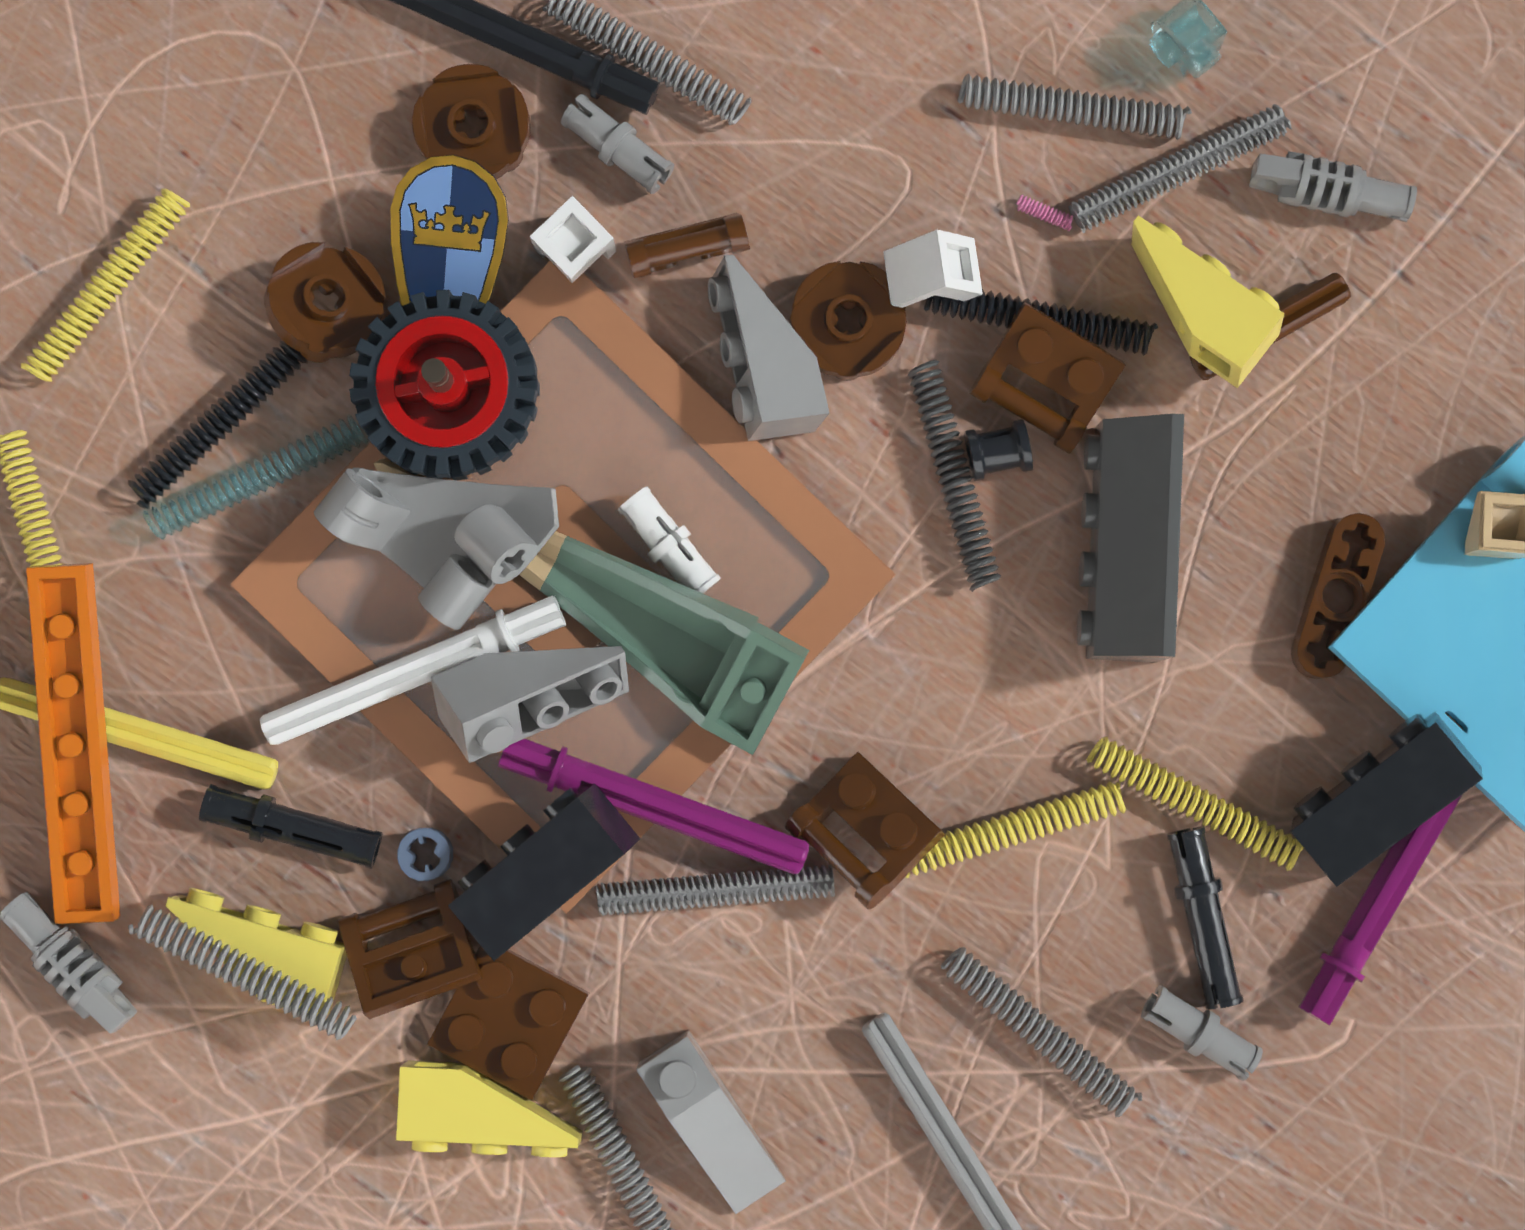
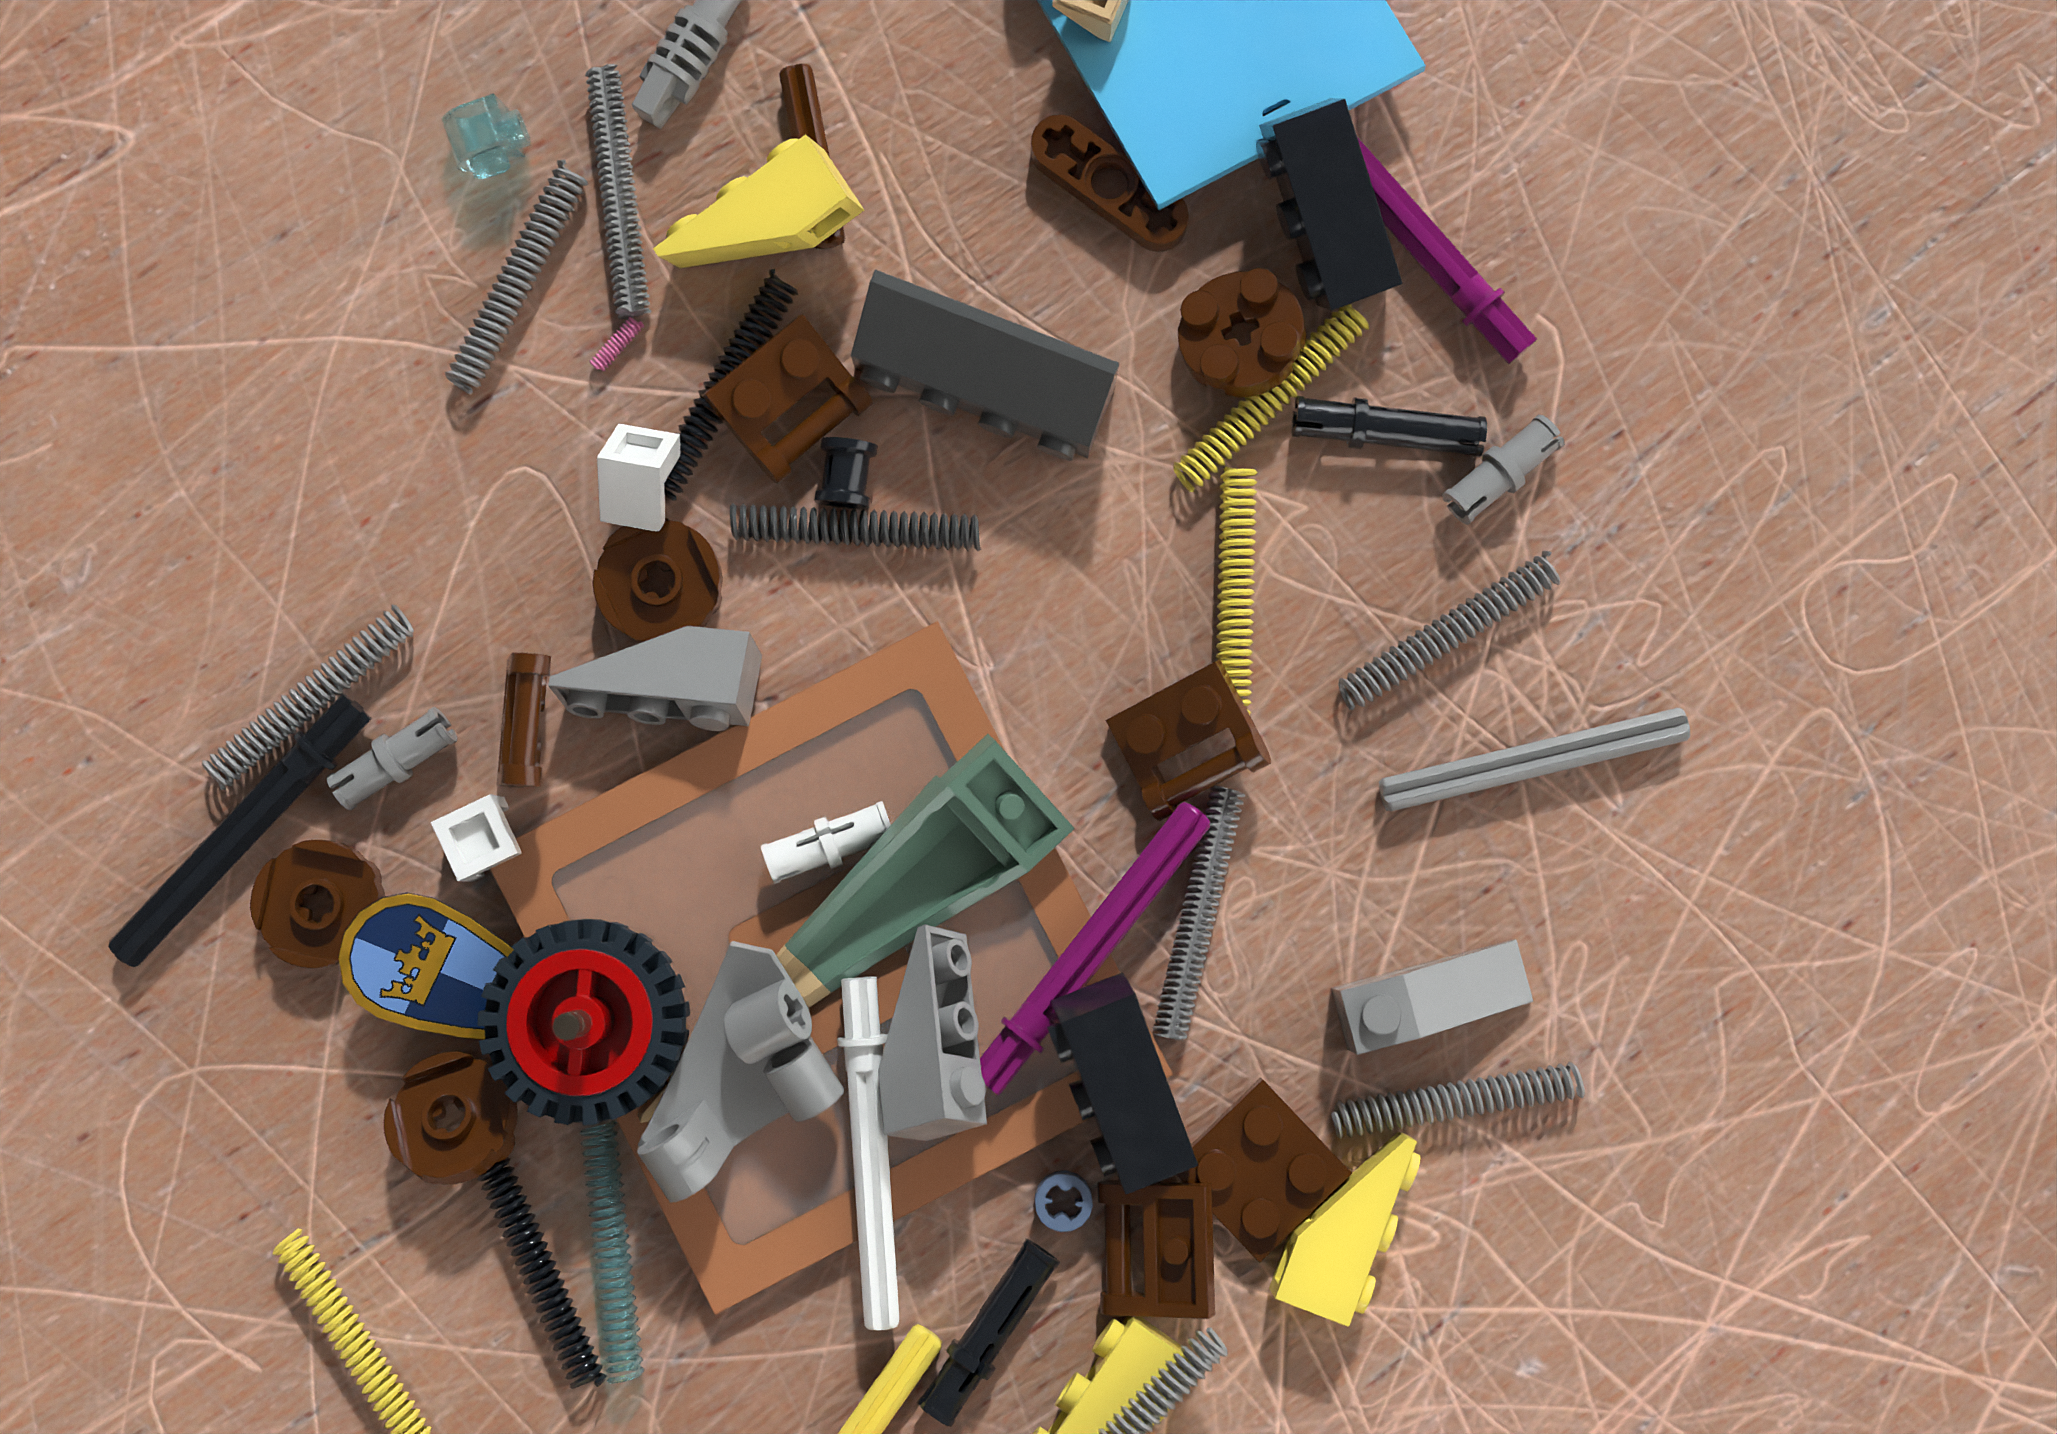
camera: 70 degrees left, 0 degrees up
none -> reddish brown plate [1178,268,1306,398]

